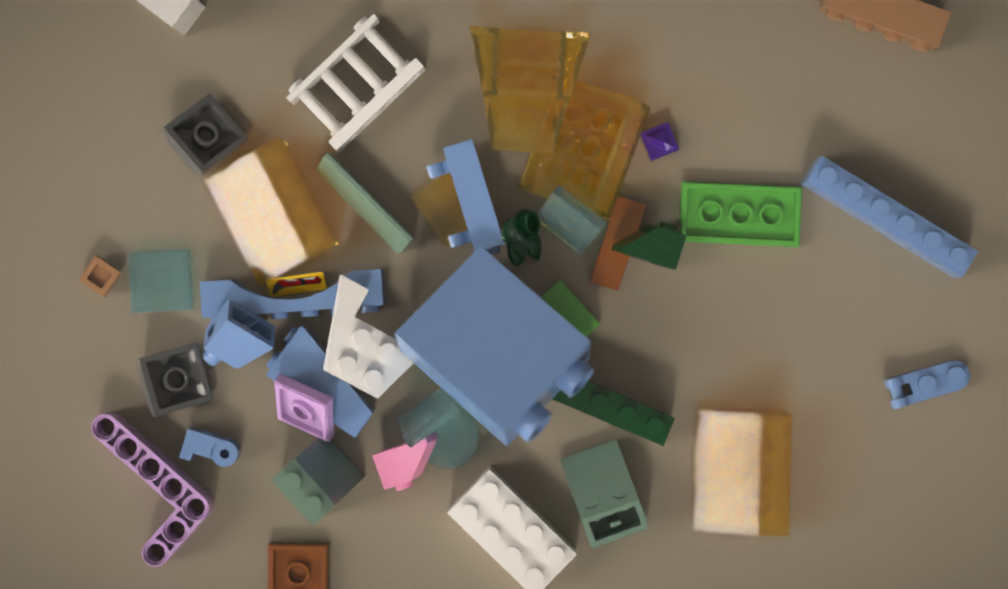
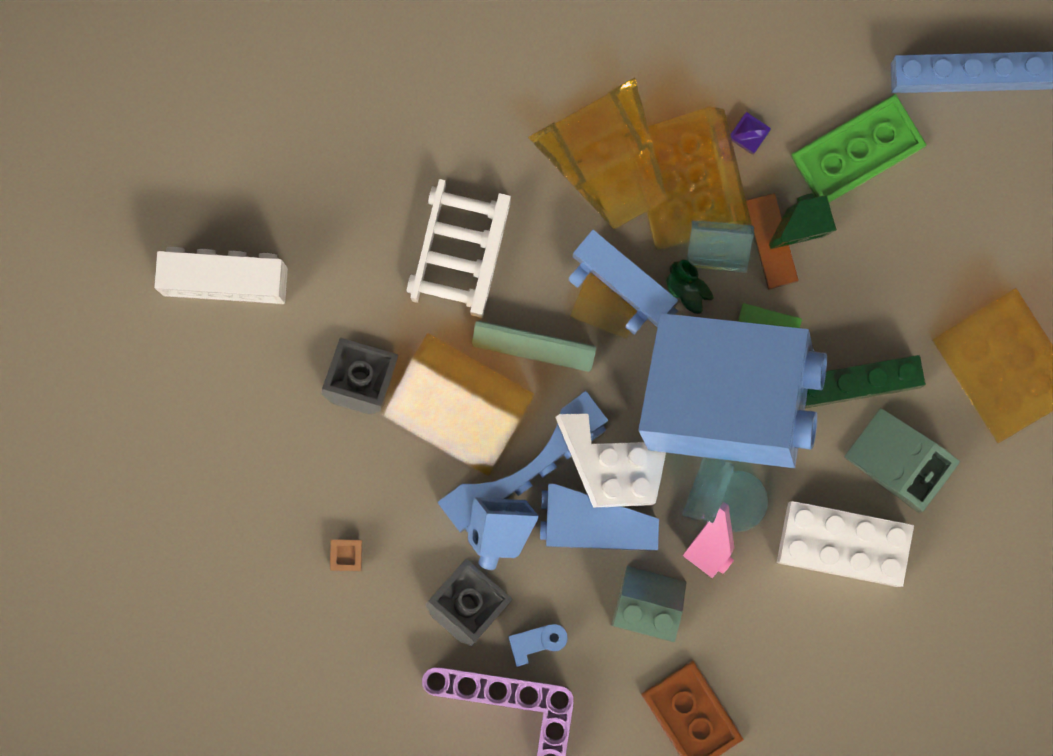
camera: 30 degrees left, 5 degrees down
clear light blue tile [128,250,193,313] -> none
yellow sticker [266,272,327,297] -> none
lavender tile [274,374,334,442] -> none

